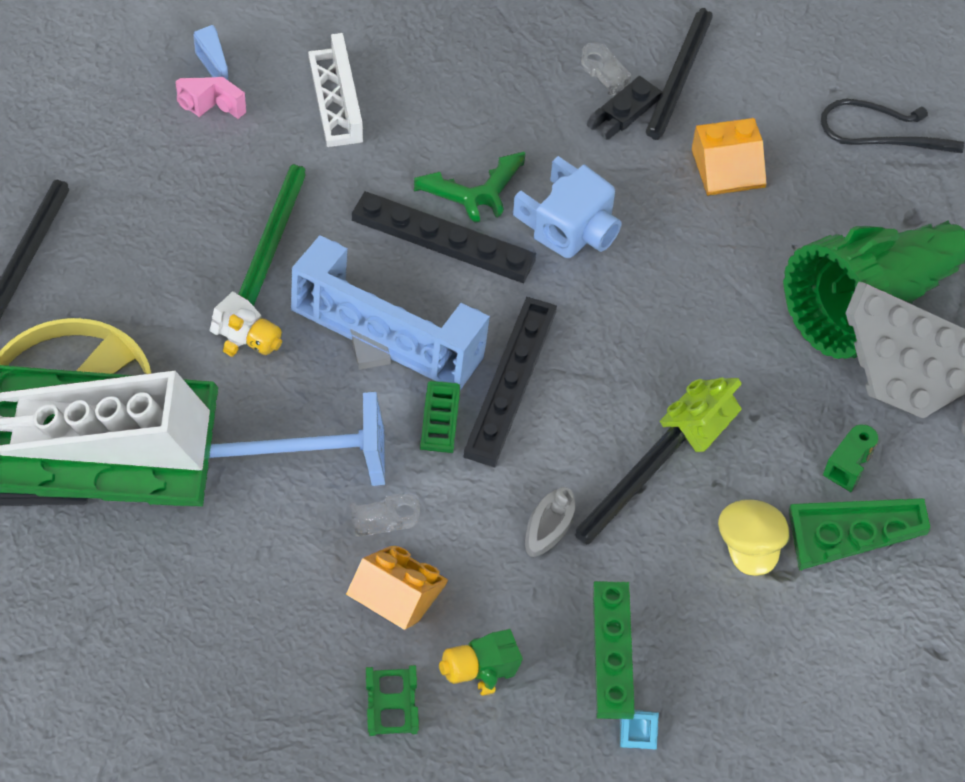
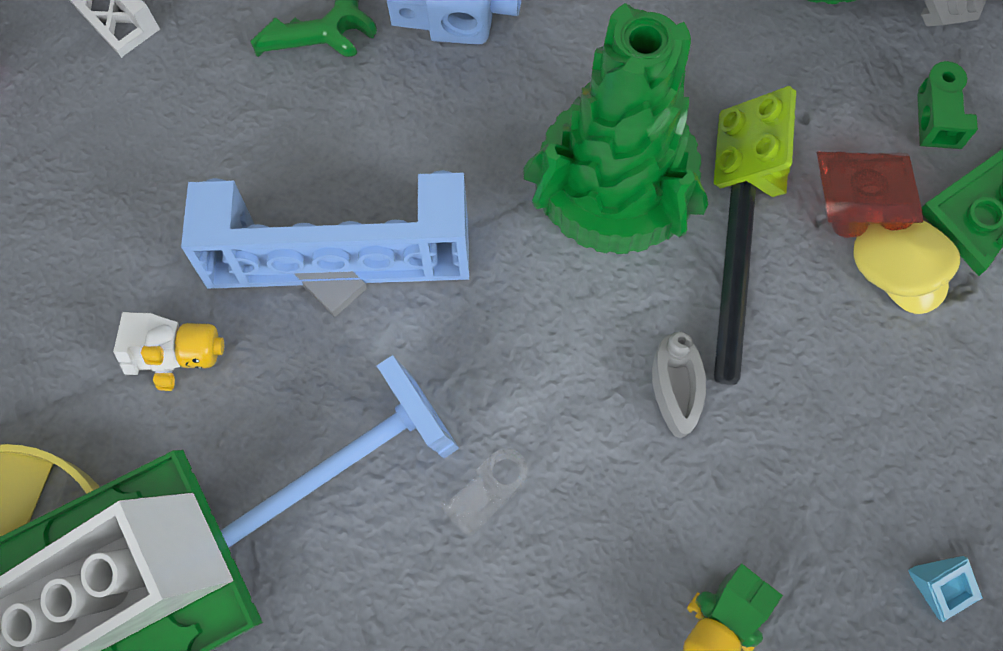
camera: 25 degrees left, 15 degrees up
green axle [238,164,306,306] -> none
light orange slope [346,546,448,630] -> none
black plate [352,191,536,284] -> none
green slope [420,381,460,453] -> none
black plate [463,296,557,467] -> none
green plate [593,581,635,719] -> none
none -> green cone [523,3,708,254]
none -> clear red slope [816,151,923,238]

